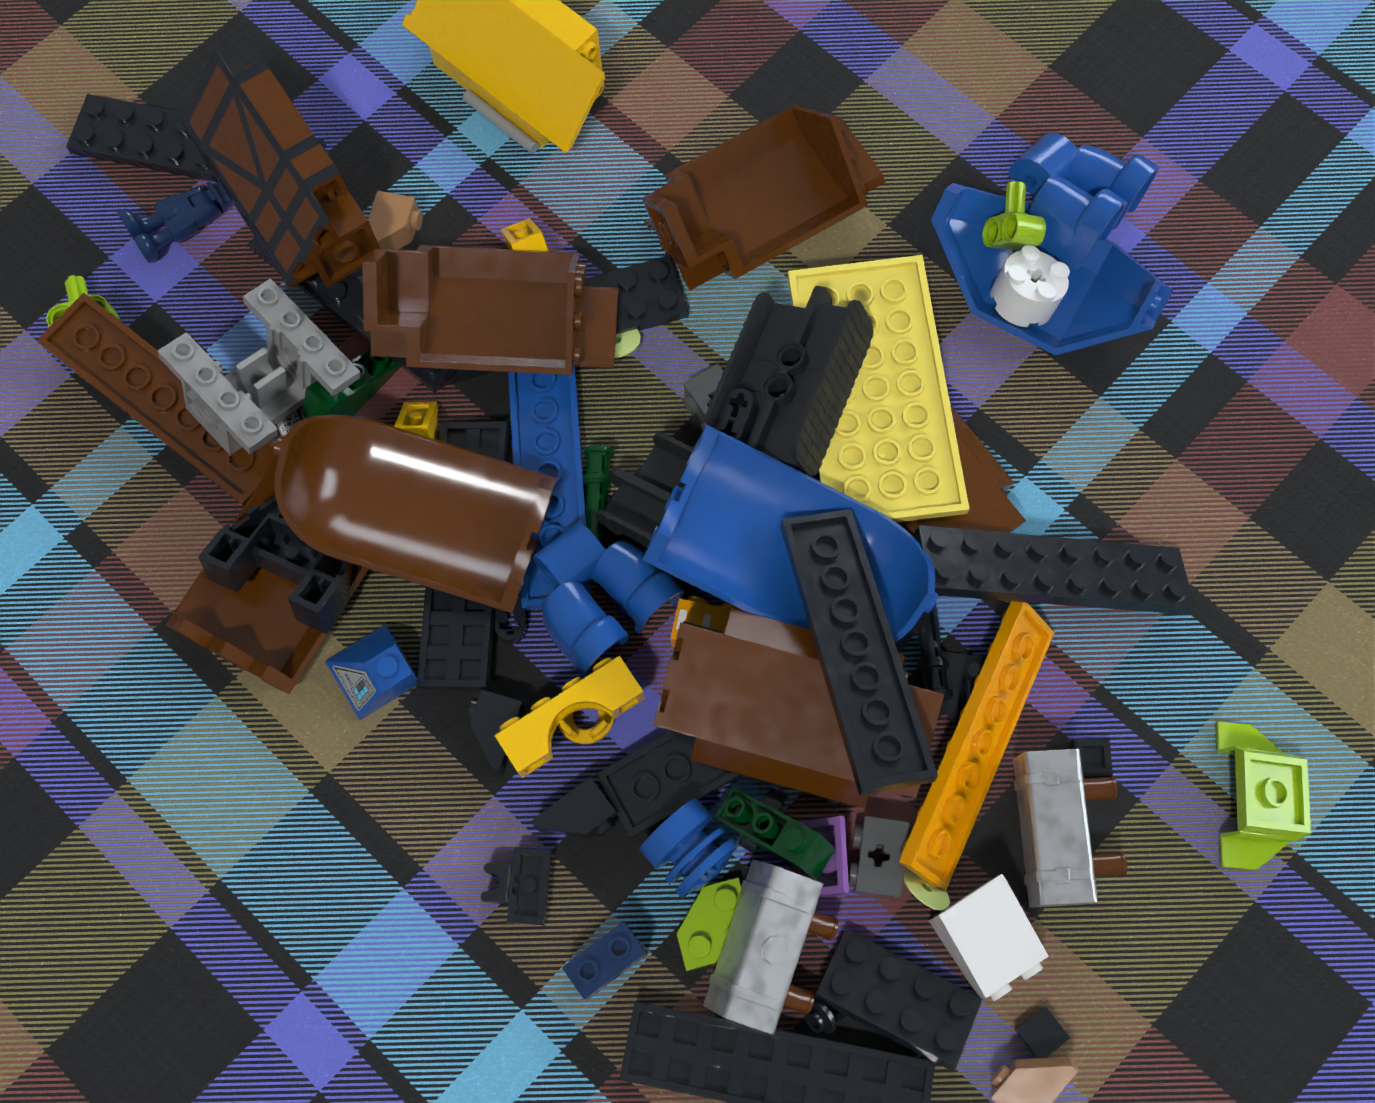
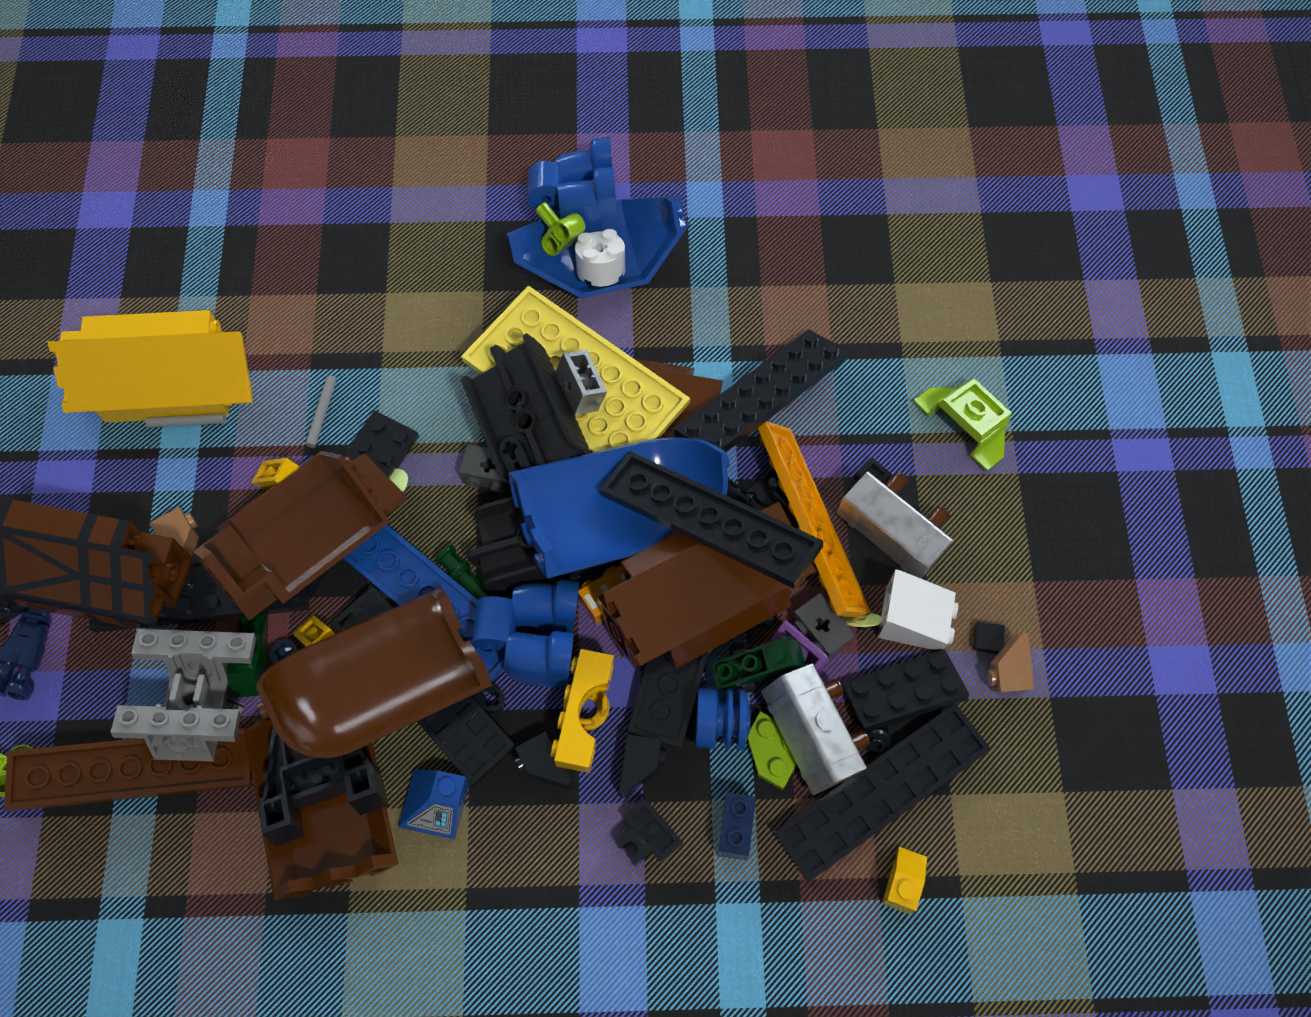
camera: 50 degrees left, 5 degrees down
reddish brown panel [641,104,885,291] -> none
none -> dark blue tile [270,640,299,664]
none -> light grey bar [305,376,337,448]
none -> dark grey brick [555,350,607,415]

